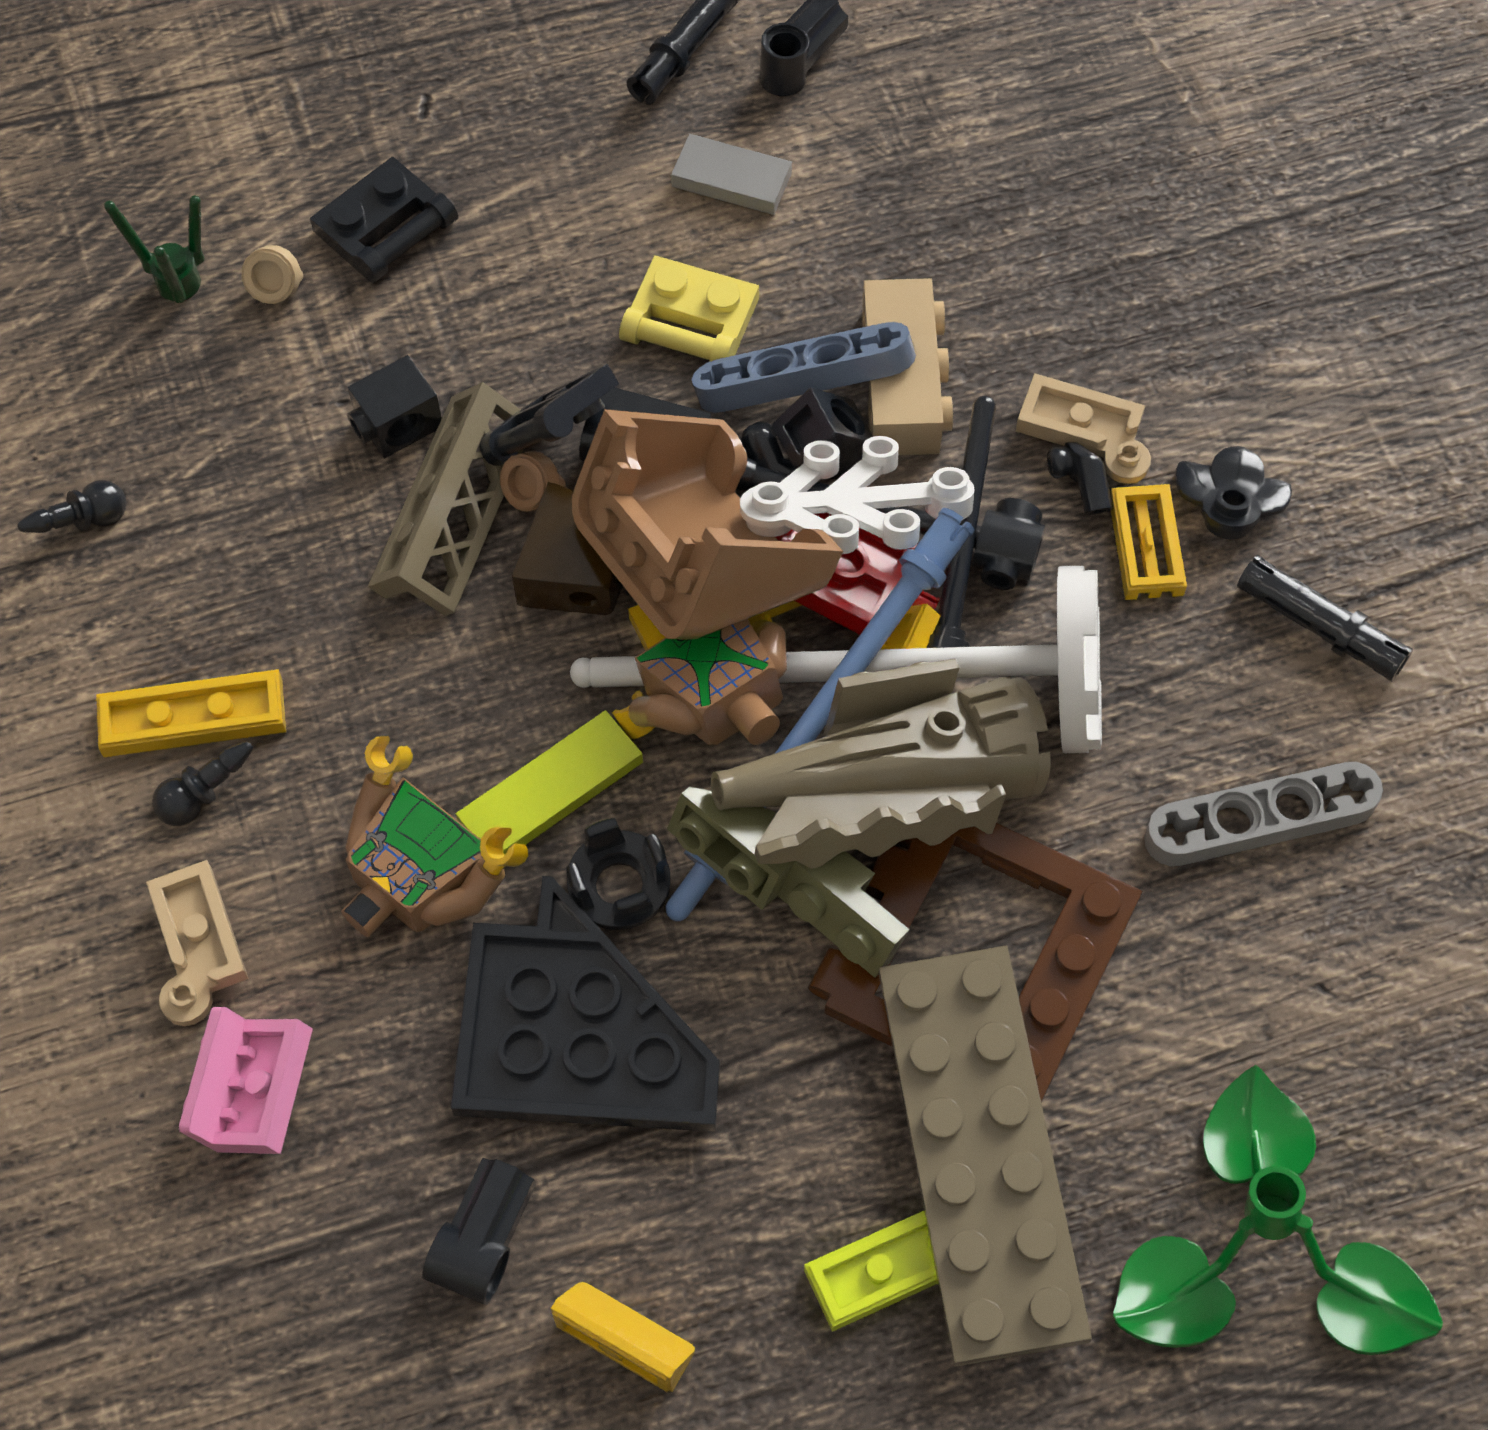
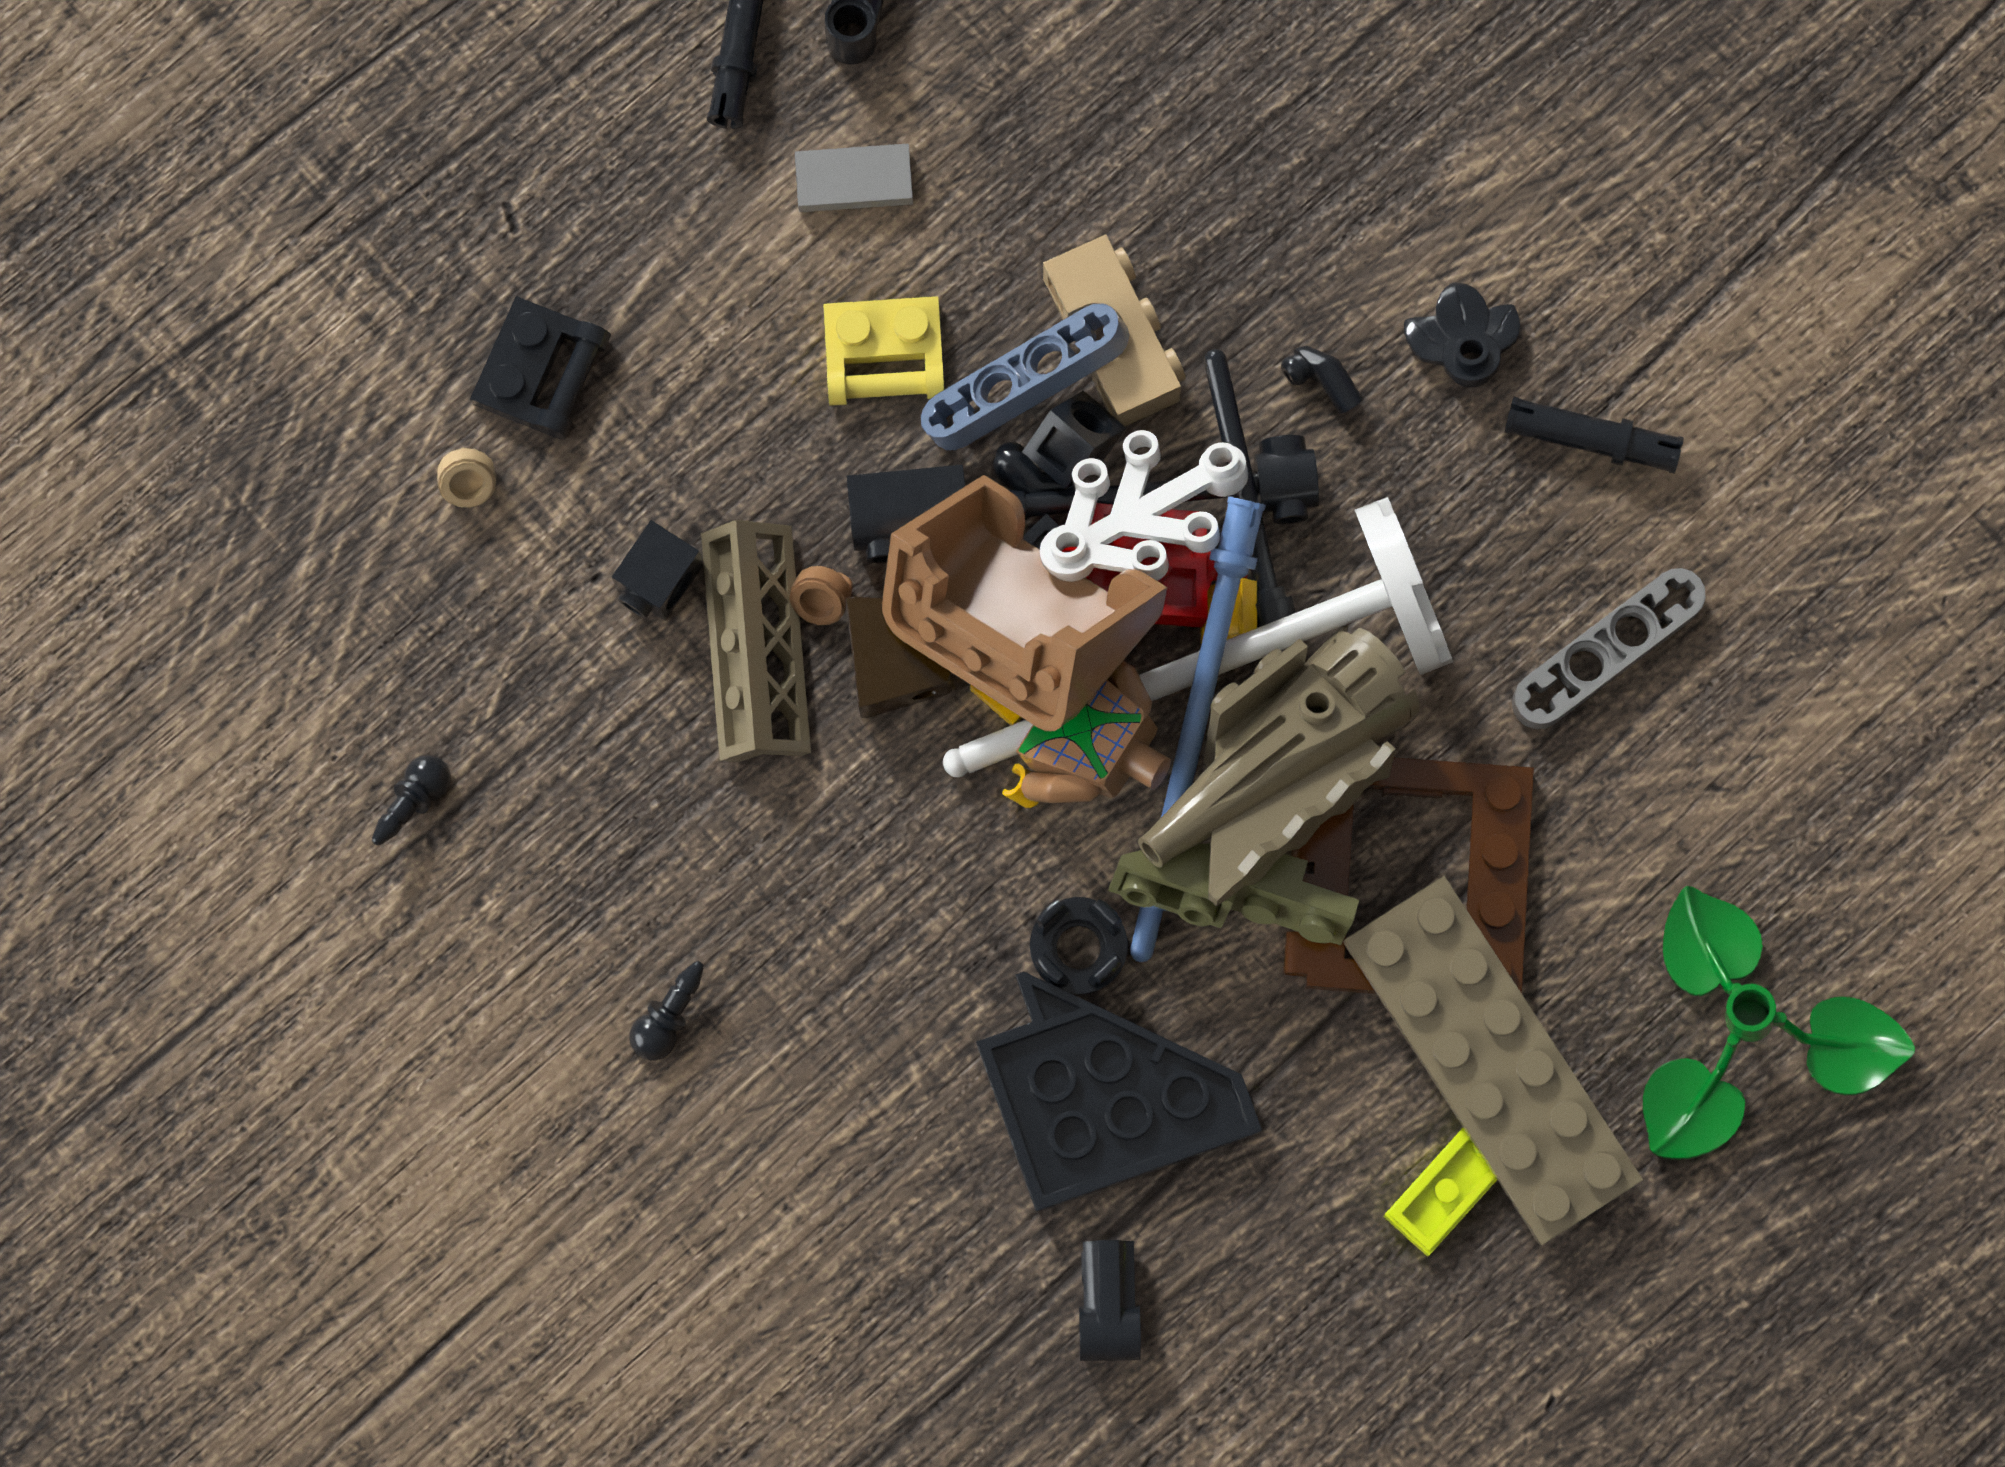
camera: 20 degrees left, 15 degrees up
yellow tile [96,669,286,757] -> none
dark green plant [104,195,205,303] -> none
tan hinge [146,860,249,1026] -> none
bright pink bracket [179,1007,313,1154] -> none
torso [341,736,528,937] -> none
neon yellow tile [455,710,643,855] -> none
black plate [480,364,619,466] -> none
yellow slope [551,1282,695,1393] -> none
tan hinge [1016,373,1151,484] -> none
yellow tile [1110,484,1187,600] -> none

